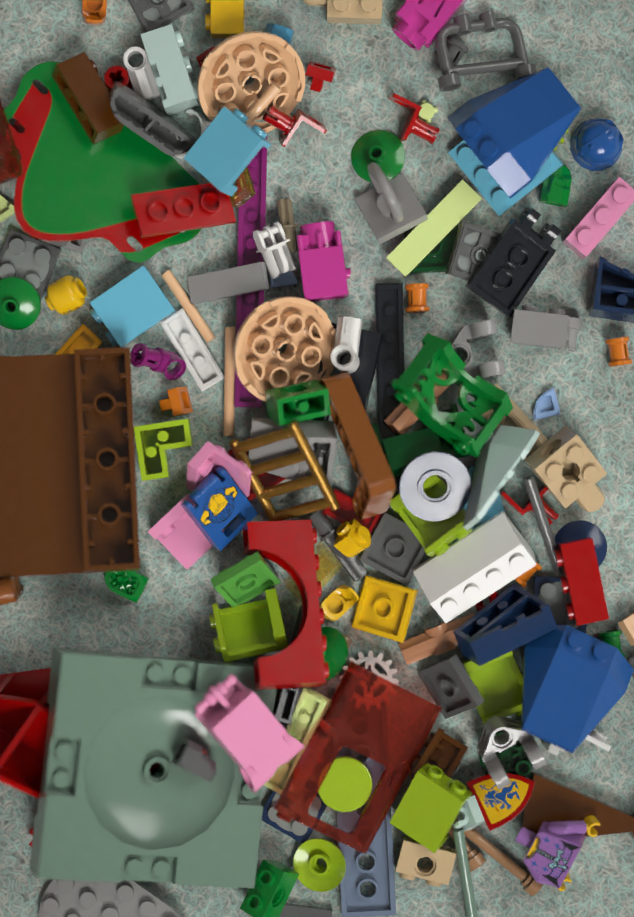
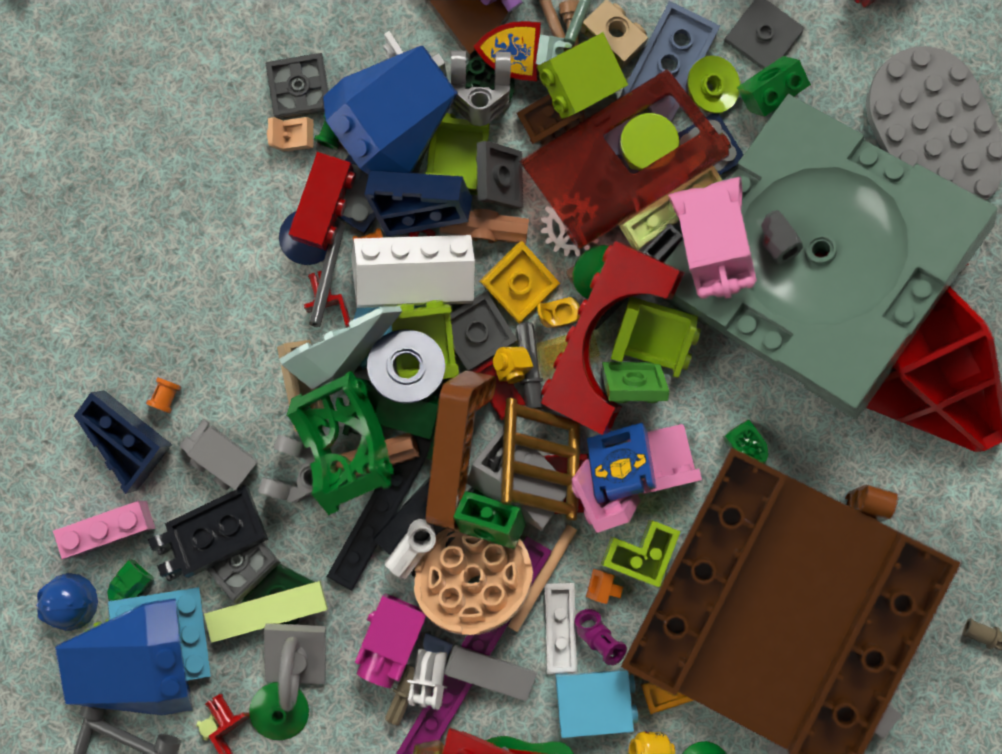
camera: 150 degrees left, 5 degrees down
light nougat piece [161,270,215,343] -> none
orange bush [405,283,430,313] -> none
tan brick [524,426,607,512] -> none
light blue tile [533,388,561,420] -> none

